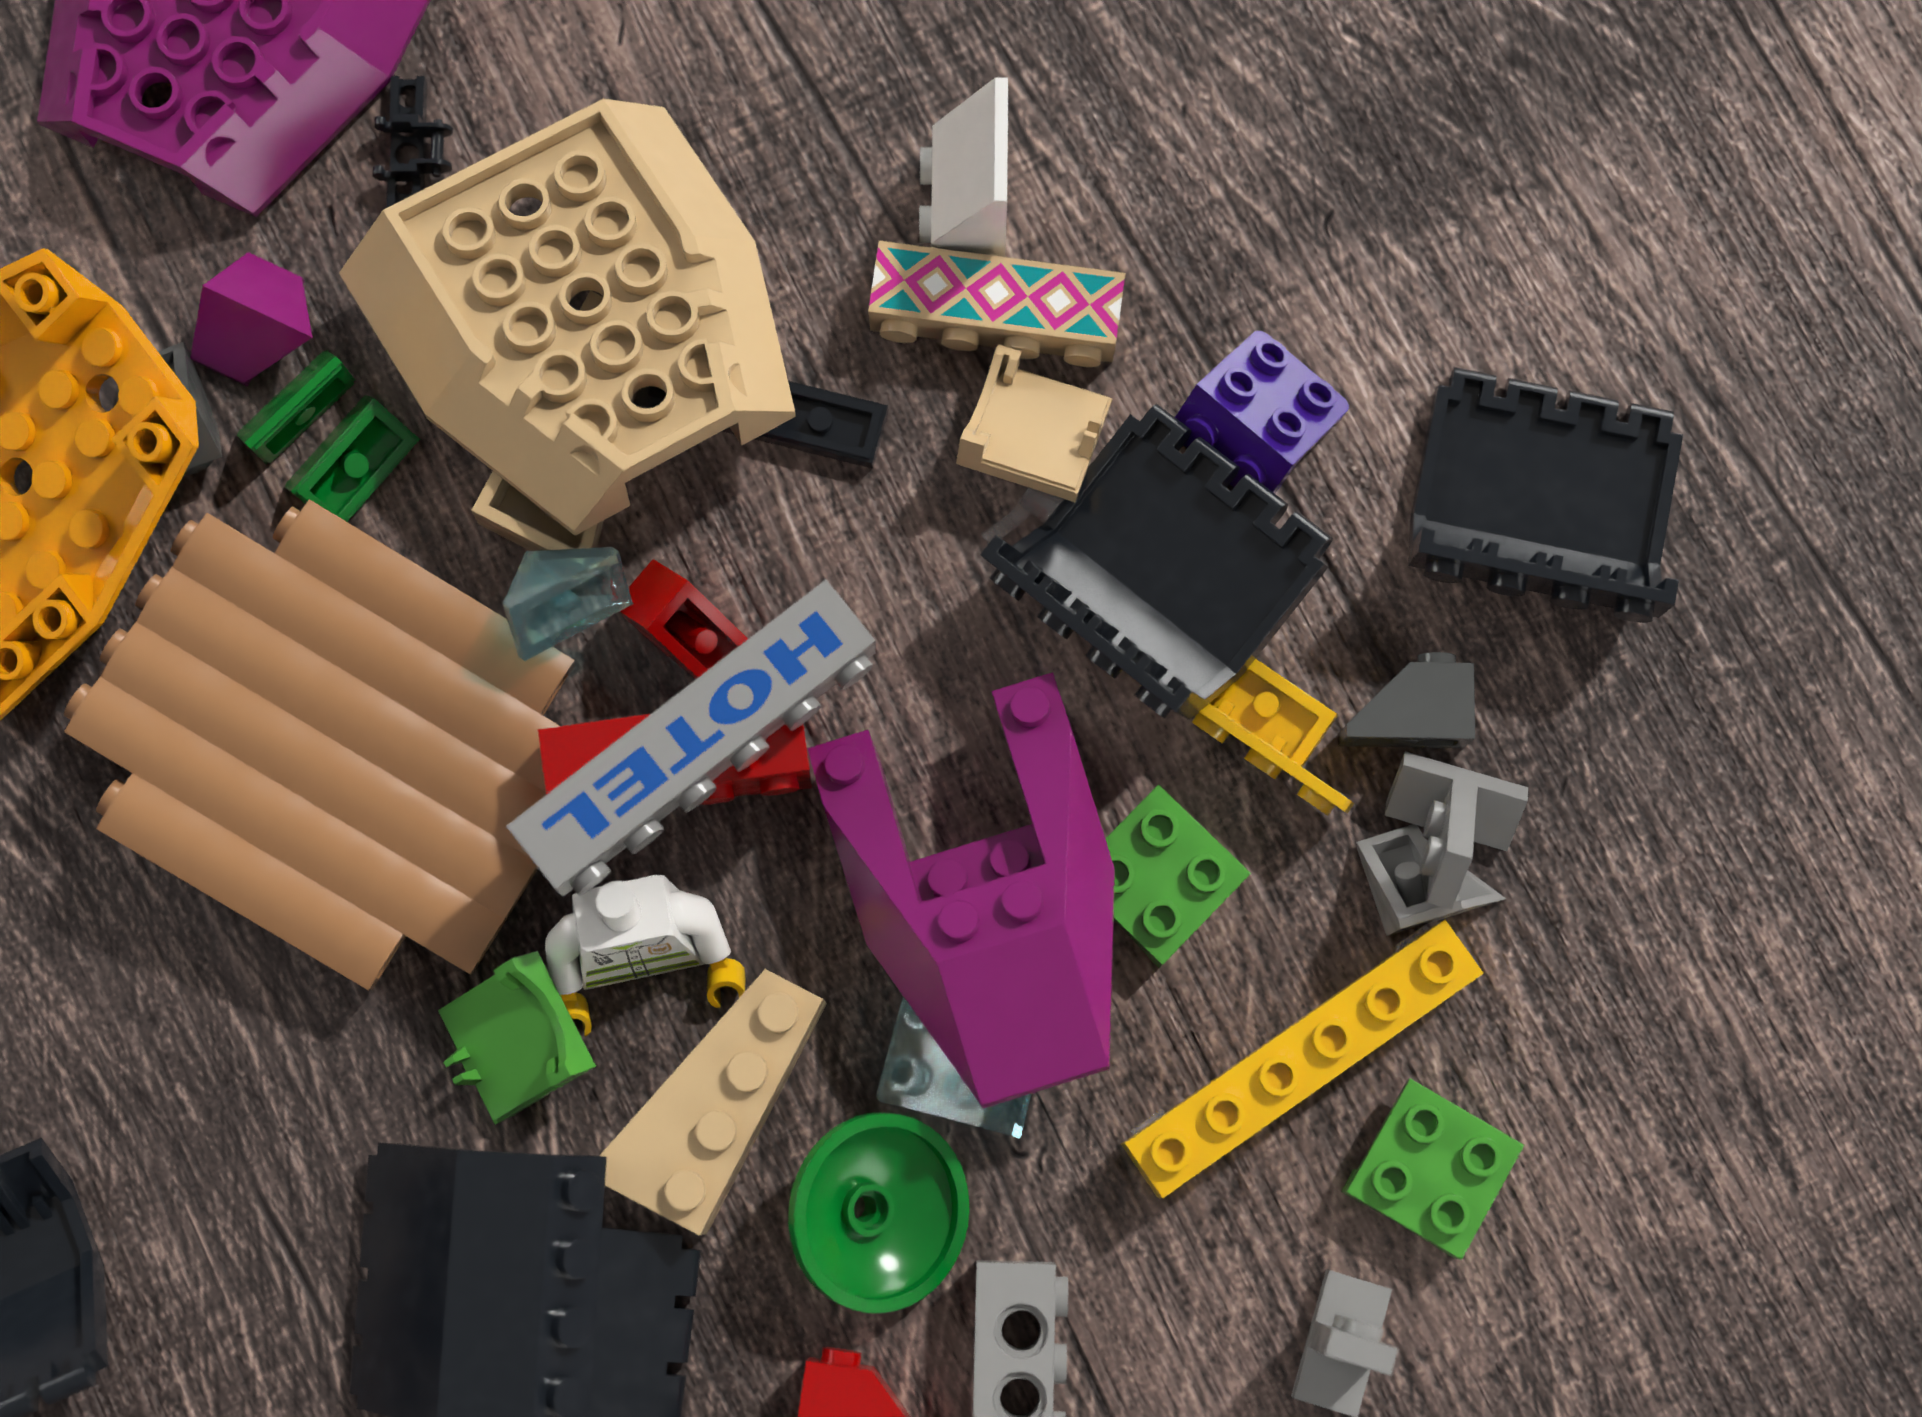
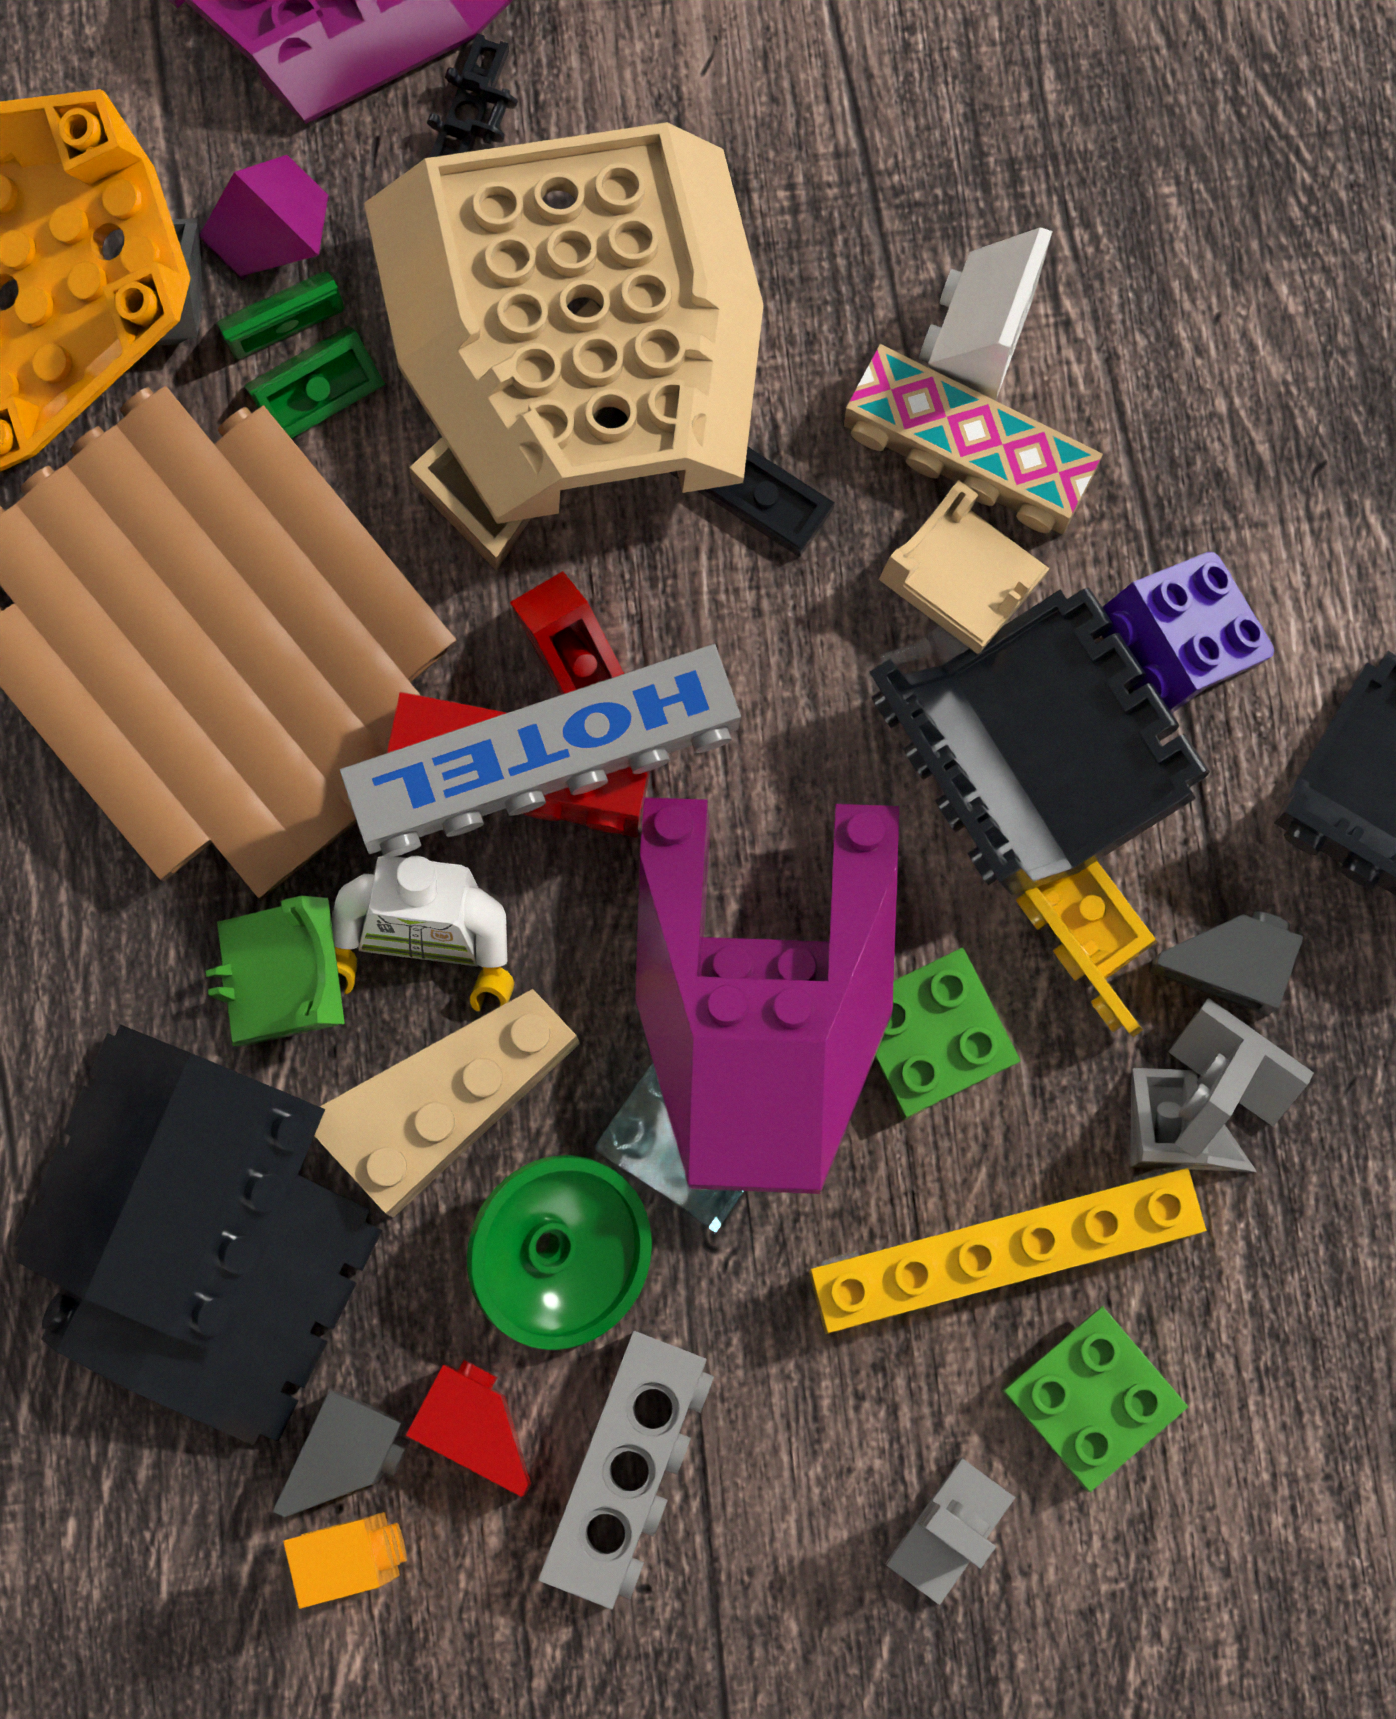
camera: 20 degrees right, 0 degrees up
clear light blue slope [503,547,633,661] -> none

